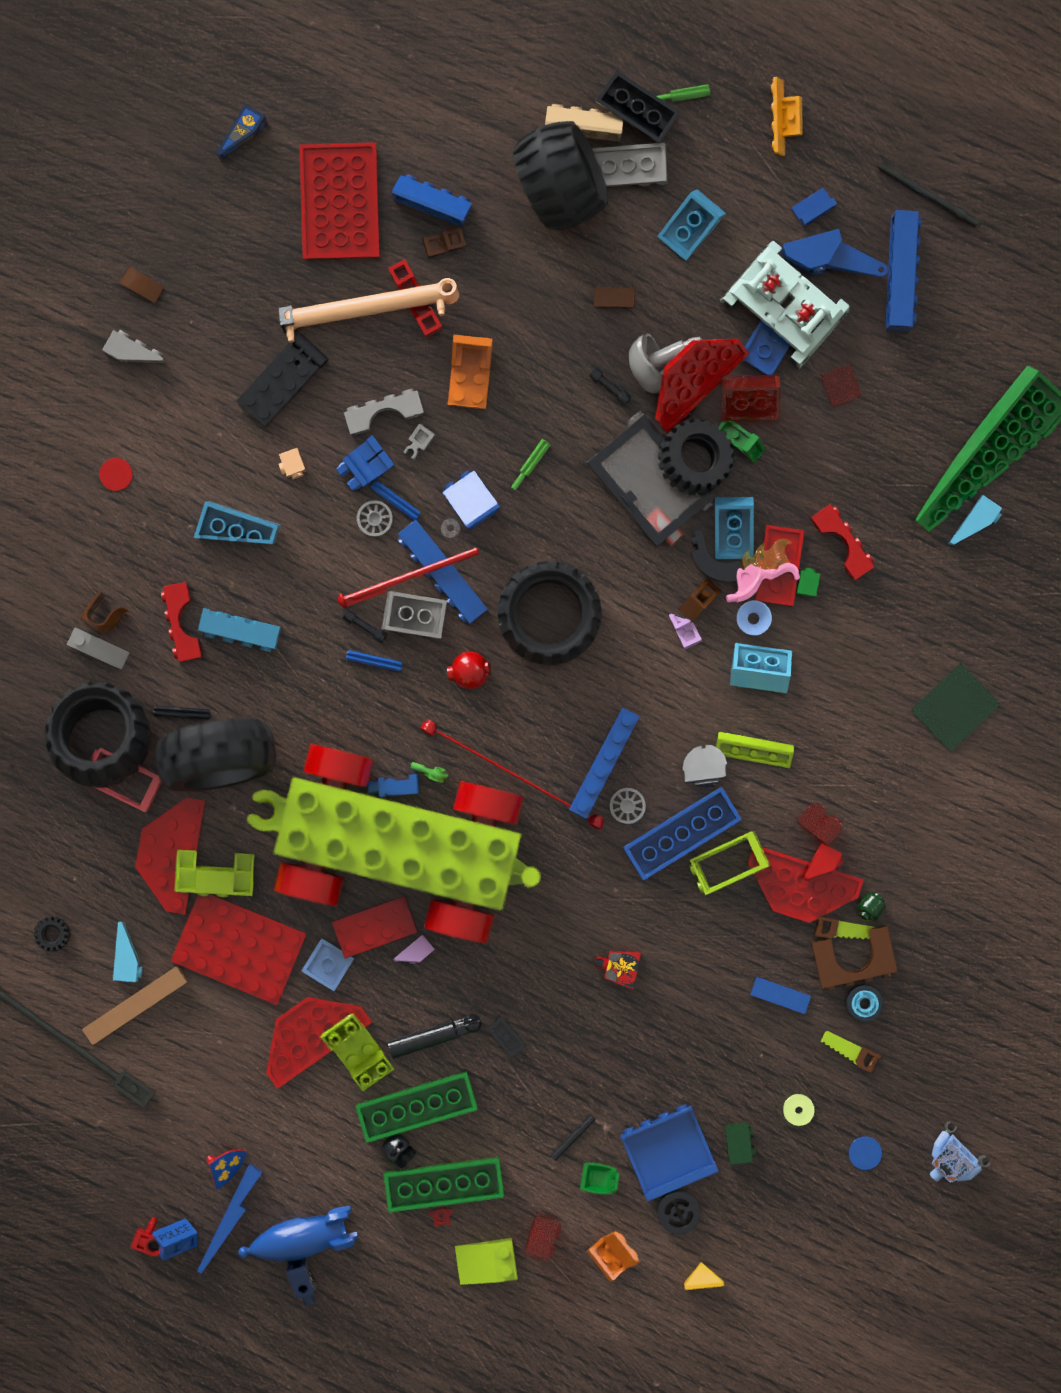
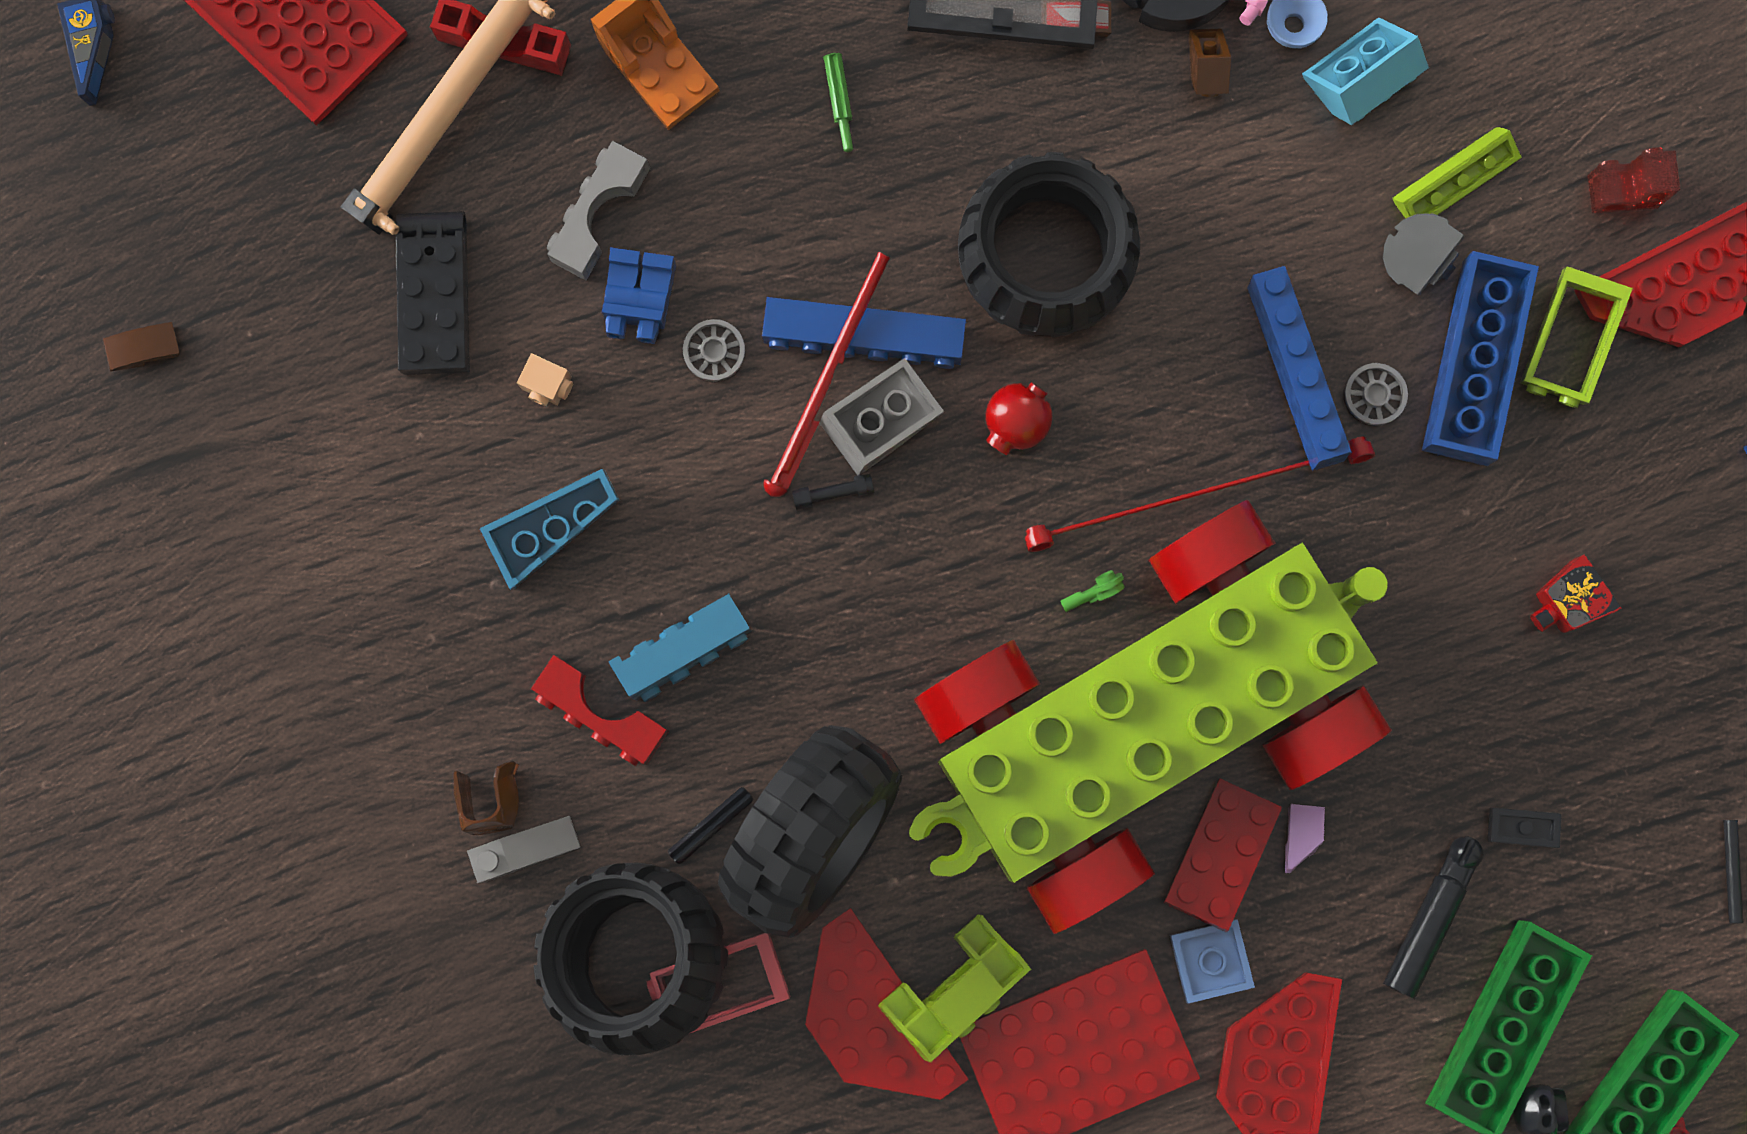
camera: 40 degrees left, 5 degrees down
red piece [99,458,133,491] -> none
light grey slope [102,330,165,363] -> none
lime slope [321,1013,394,1091] -> none
blue axle [346,650,402,672] -> none
blue hips [368,774,420,797] -> none
blue axle [371,481,421,520] -> none
light grey plate [403,423,436,459] -> none
clear plate [441,518,460,538] -> none
slope [442,471,500,531] -> none
lavender slope [669,614,702,649] -> none
red slope [803,843,843,881] -> none

